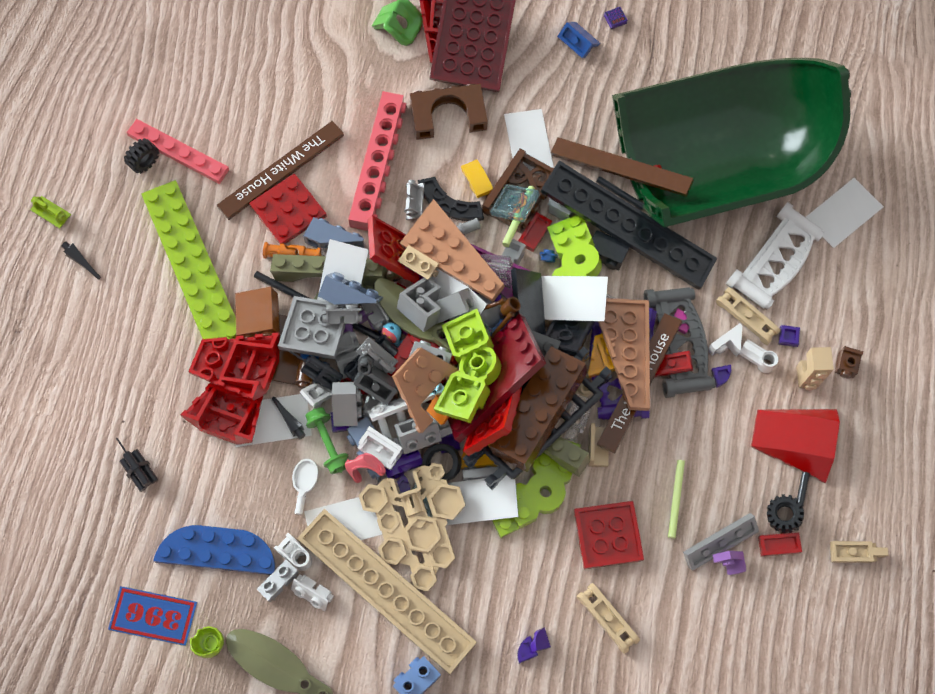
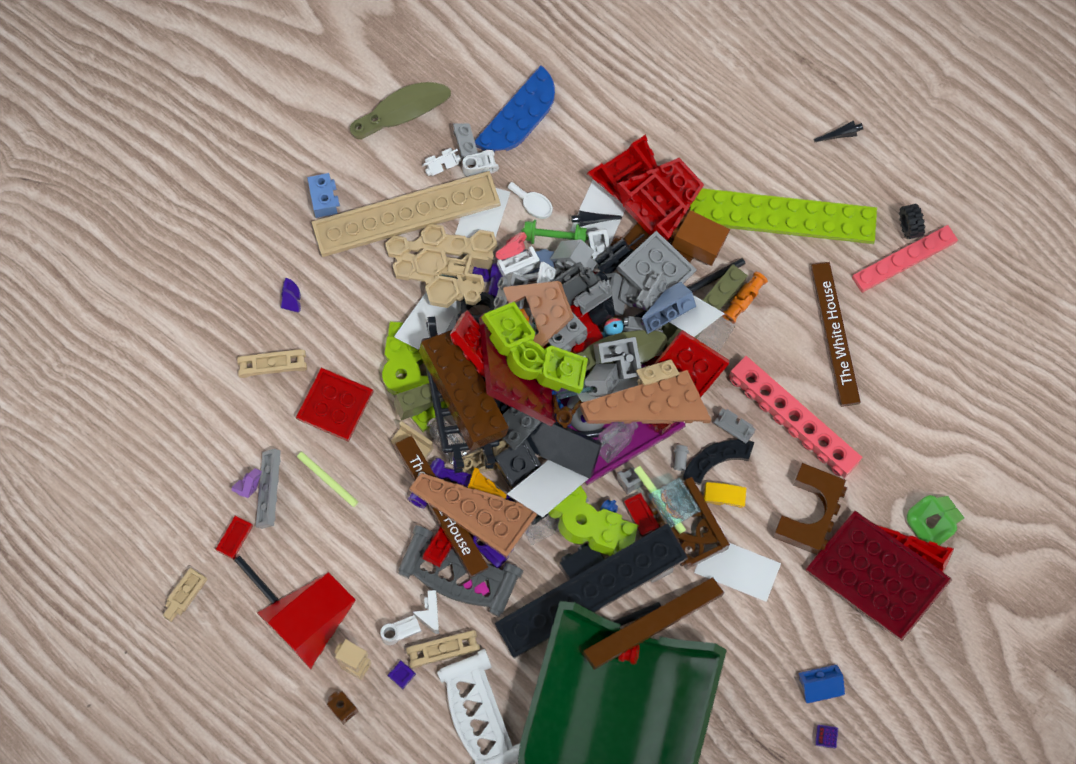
camera: 125 degrees right, 0 degrees up
lime hinge [30,196,71,229] -> none
sticker [108,586,197,646] -> none
black piece [116,438,158,492] -> none
lime hair [190,626,224,659] -> none
red plate [249,173,327,244] -> none
sand blue slope [303,217,365,250] -> none
dark purple tile [711,364,731,388] -> none
black tyre [767,494,804,533] -> none

